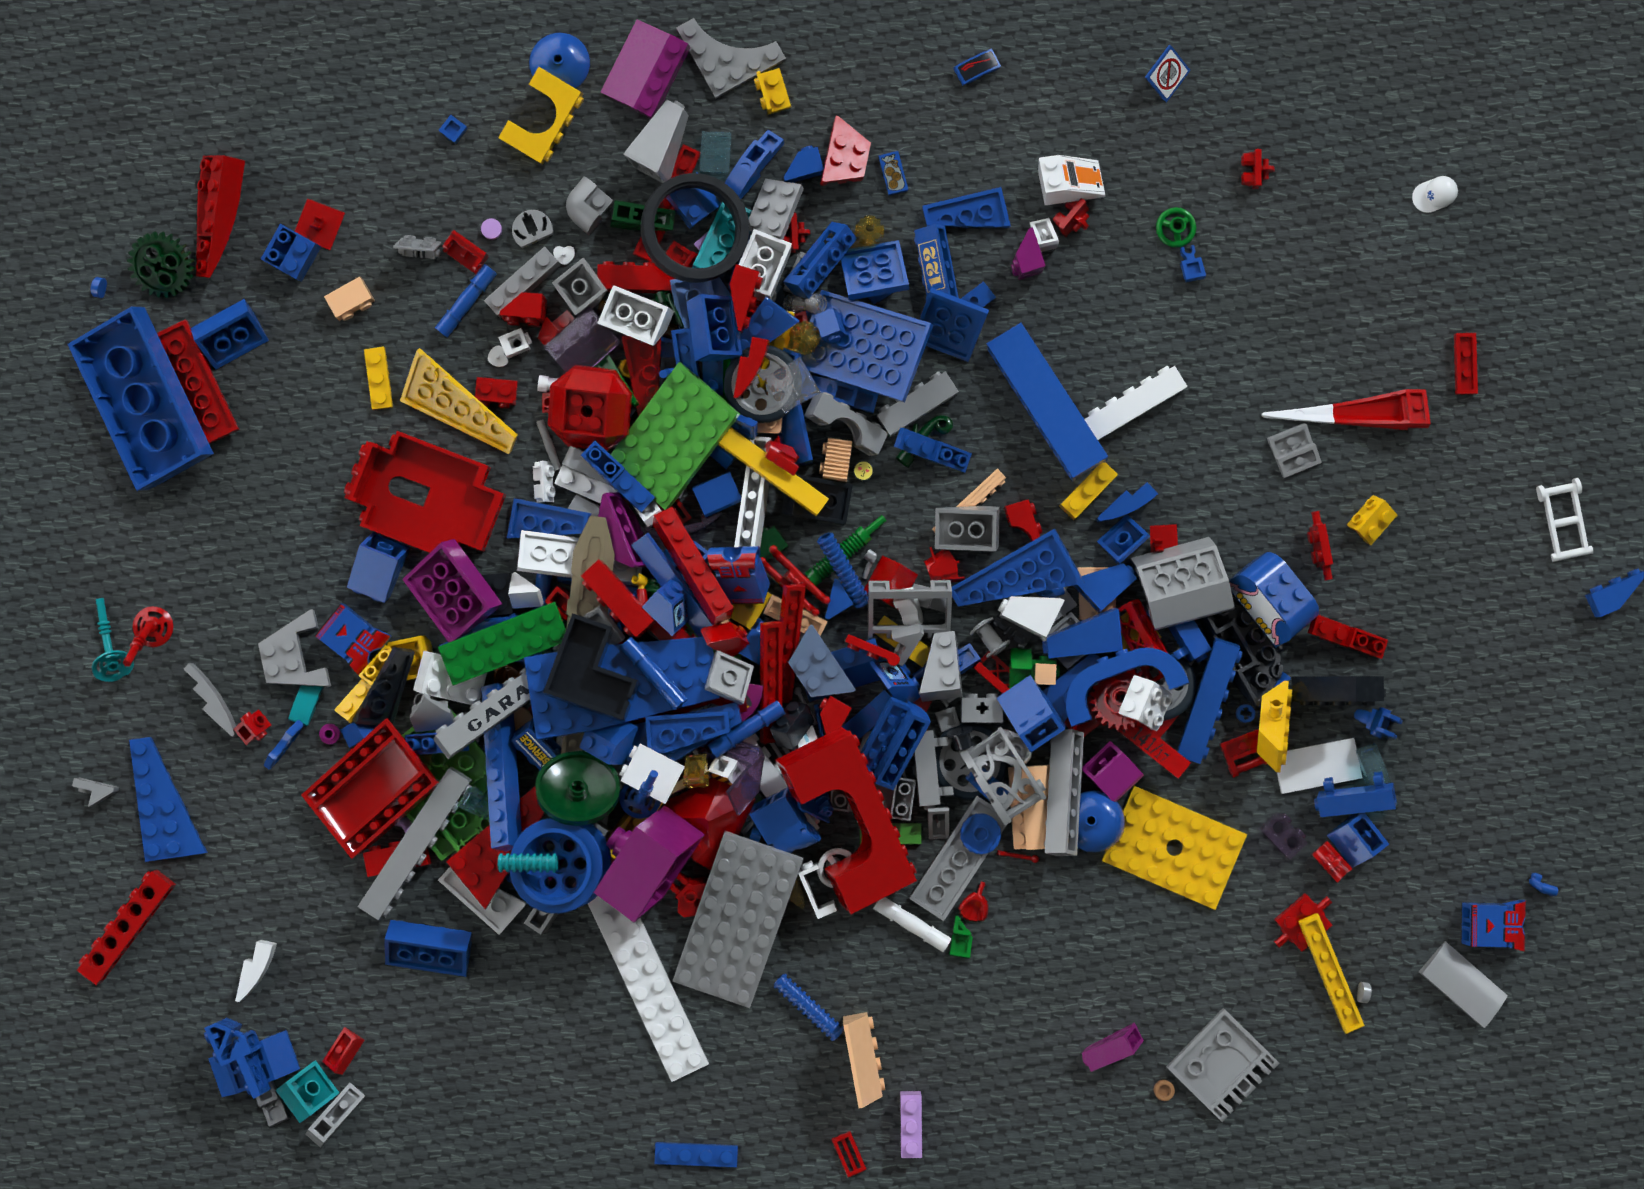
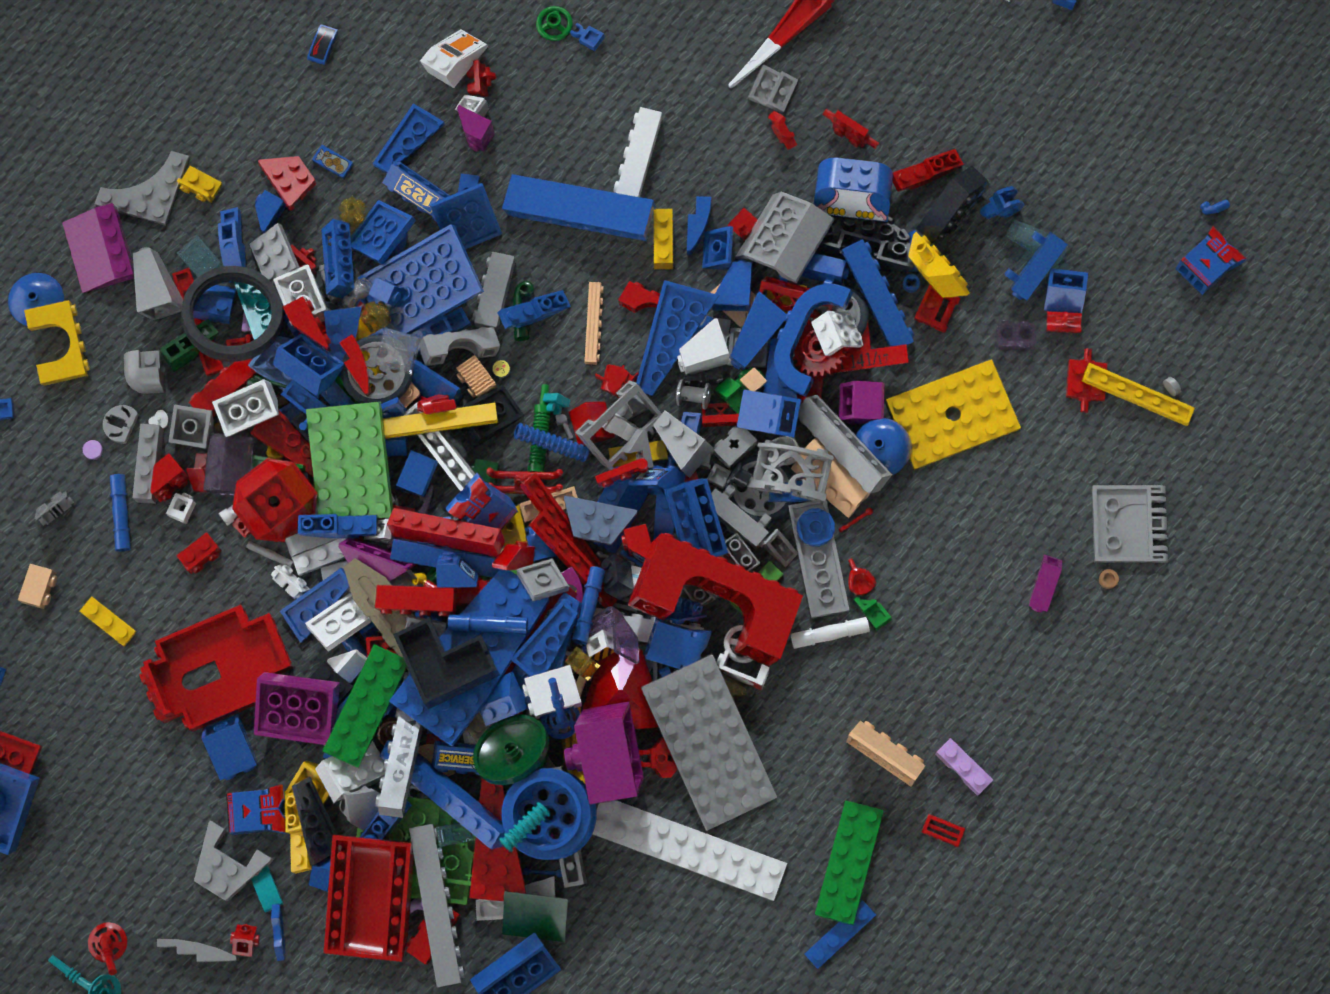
camera: 40 degrees left, 10 degrees down
magenta plate [319,724,340,744] -> none
yellow wing [400,348,517,454] -> none
red hinge [442,230,489,274] -> none
white piece [488,346,508,367] -> none
blue piece [773,973,844,1041] -> none
blue slope [825,579,853,620] -> none
light grey slope [935,506,1000,551] -> none
white tile [1277,738,1362,794] -> none
yellow bracket [1347,495,1397,545] -> none
light grey slope [1419,941,1508,1028] -> none
none -> dark green sticker [502,891,568,942]
none -> teal tile [543,393,570,415]
none -> red piece [768,111,797,150]
none -> green plate [815,800,884,926]

